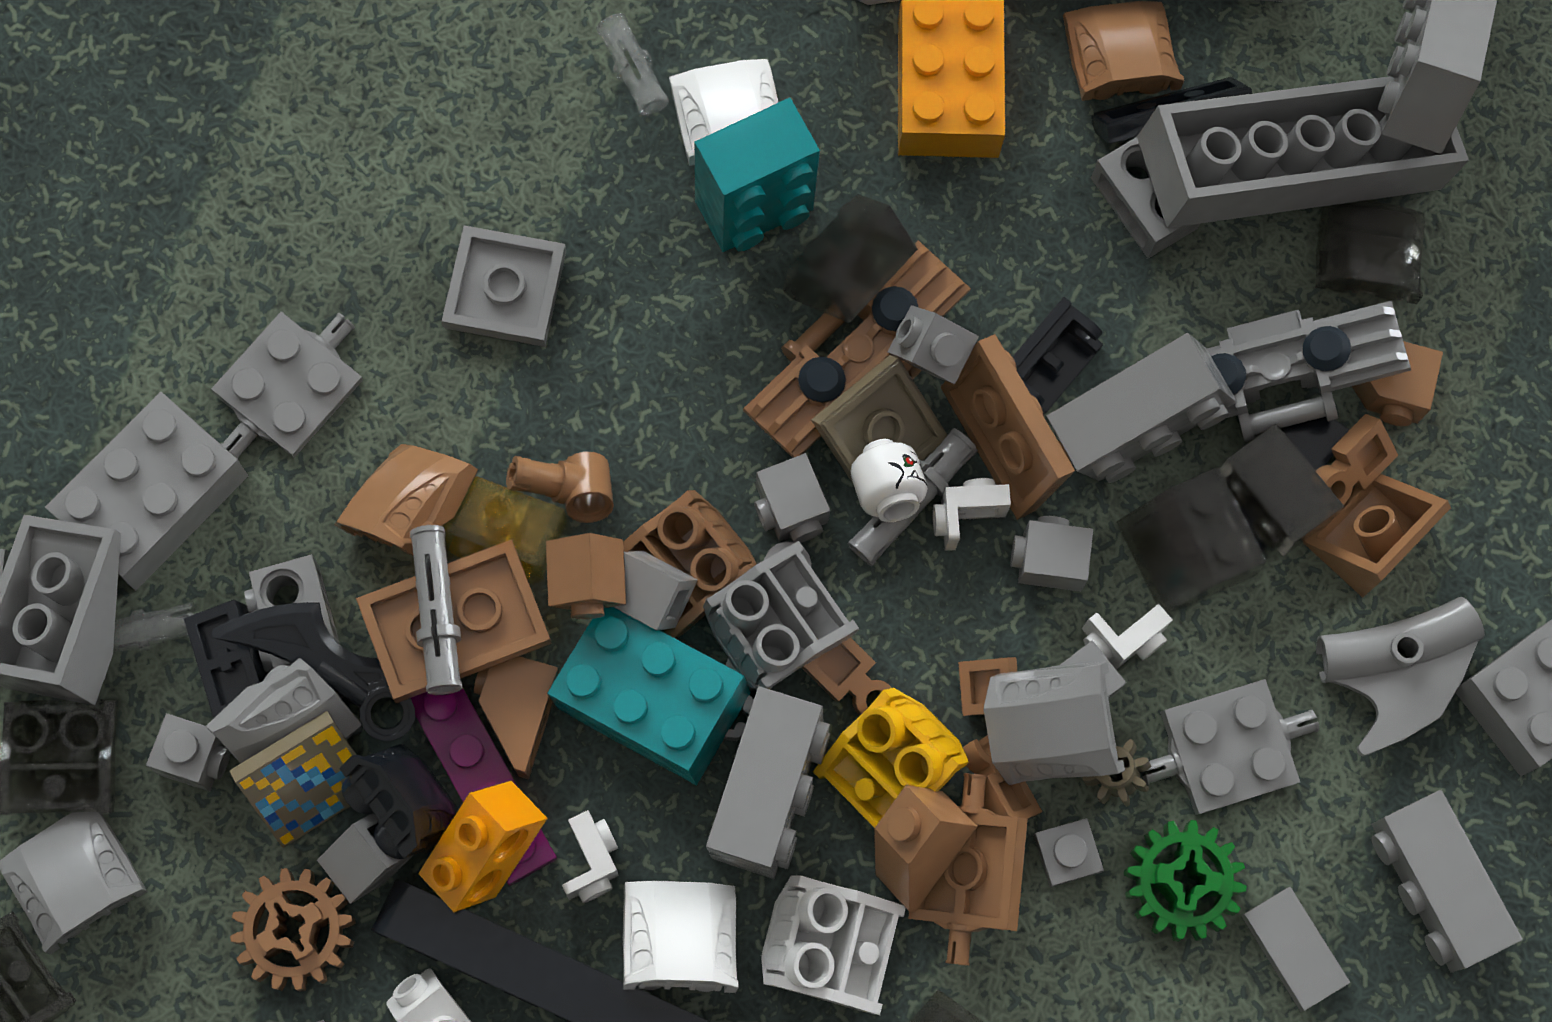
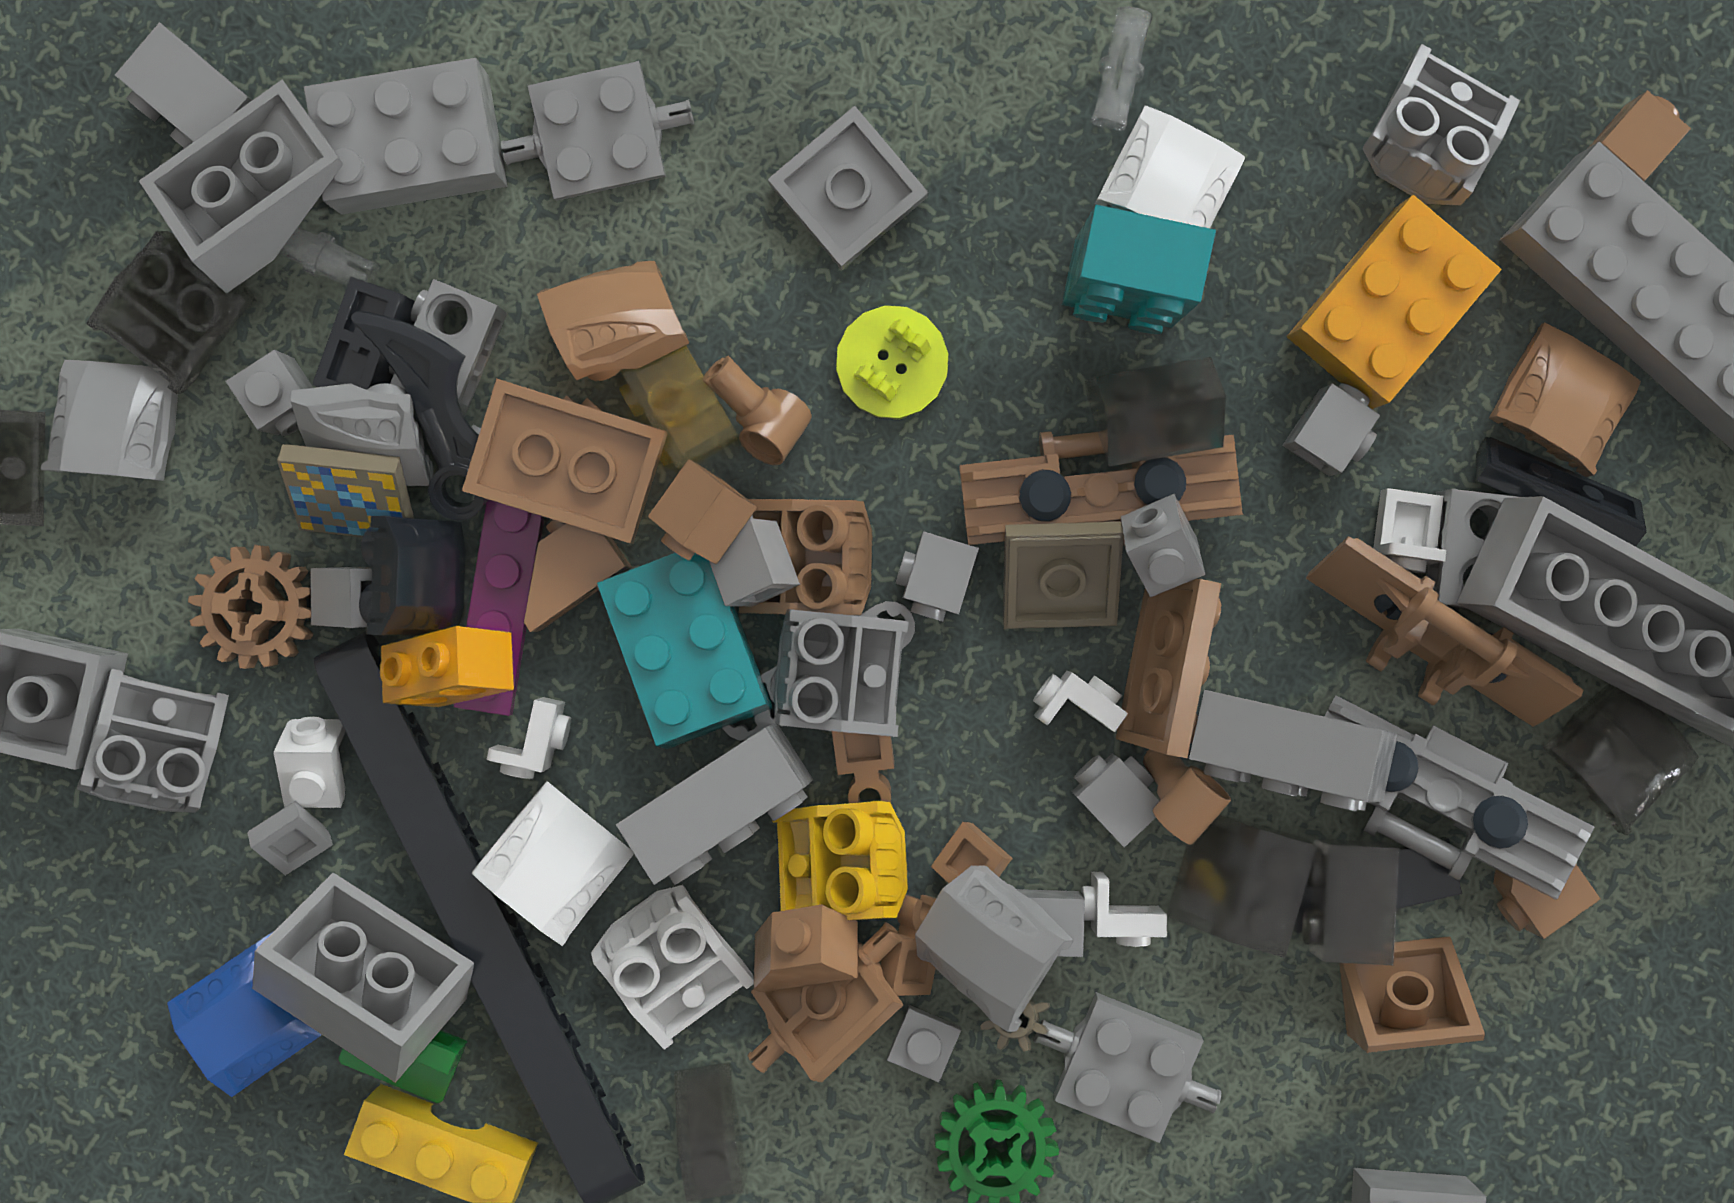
camera: 50 degrees right, 15 degrees up
light grey pin [410,525,462,695] -> none
light grey pin [847,428,978,566] -> none
white head [851,439,928,522] -> none
black hinge [1013,297,1103,416] -> none
medium nougat plate [1310,414,1398,509] -> none
light grey pin [1316,597,1485,756] -> none
none -> neon yellow plate [836,306,948,420]
none -> medium nougat pin [1143,749,1231,844]
none -> light grey brick [1282,383,1380,476]
none -> medium nougat piece [1306,536,1584,727]
none -> white bracket [1373,488,1447,573]

